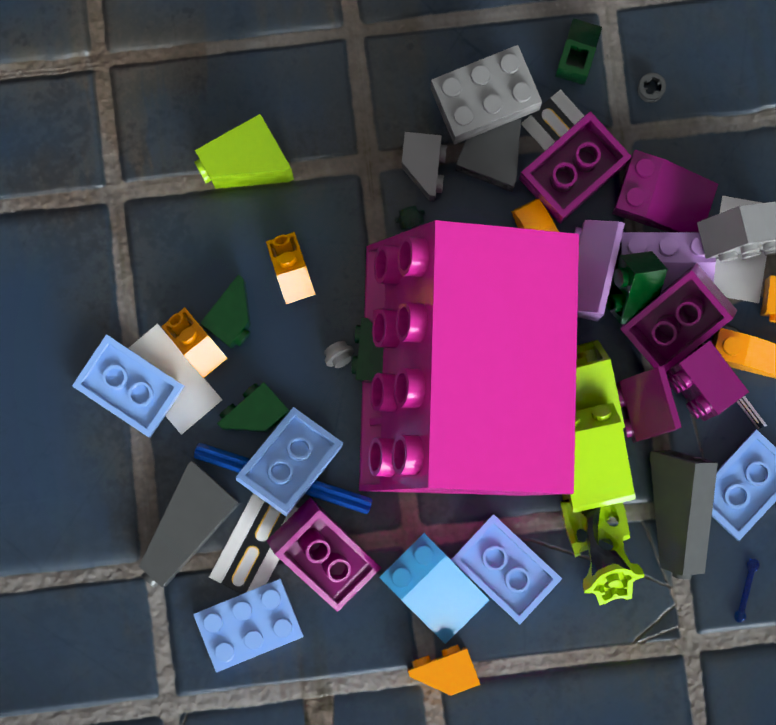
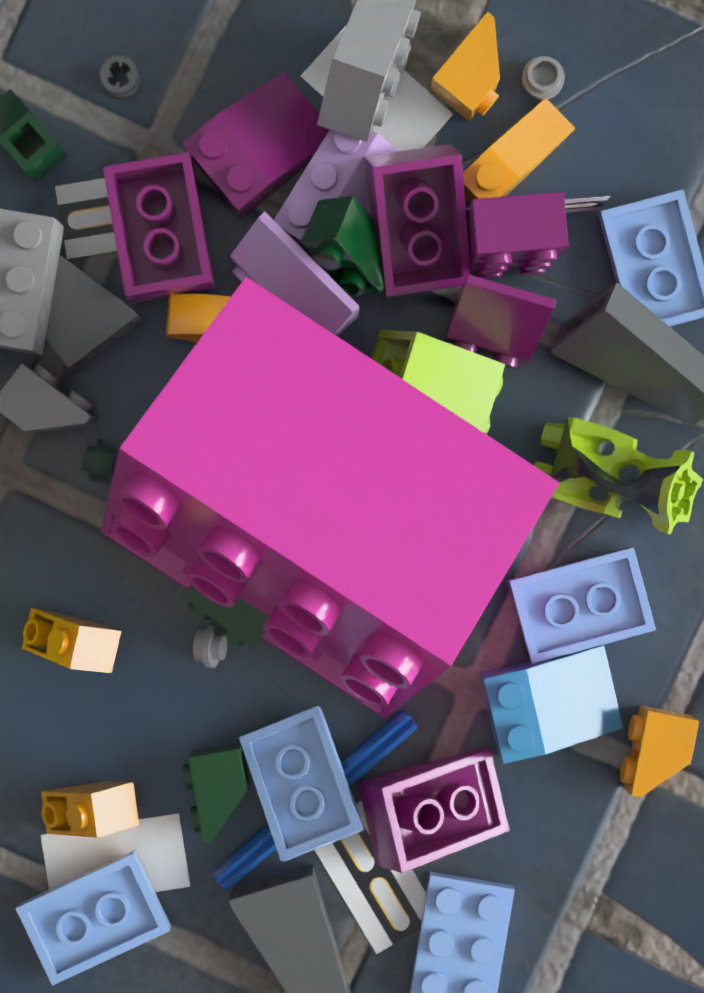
camera: 60 degrees left, 5 degrees up
dark green slope [200,275,251,349] -> none
lime slope [567,403,635,513] -> none

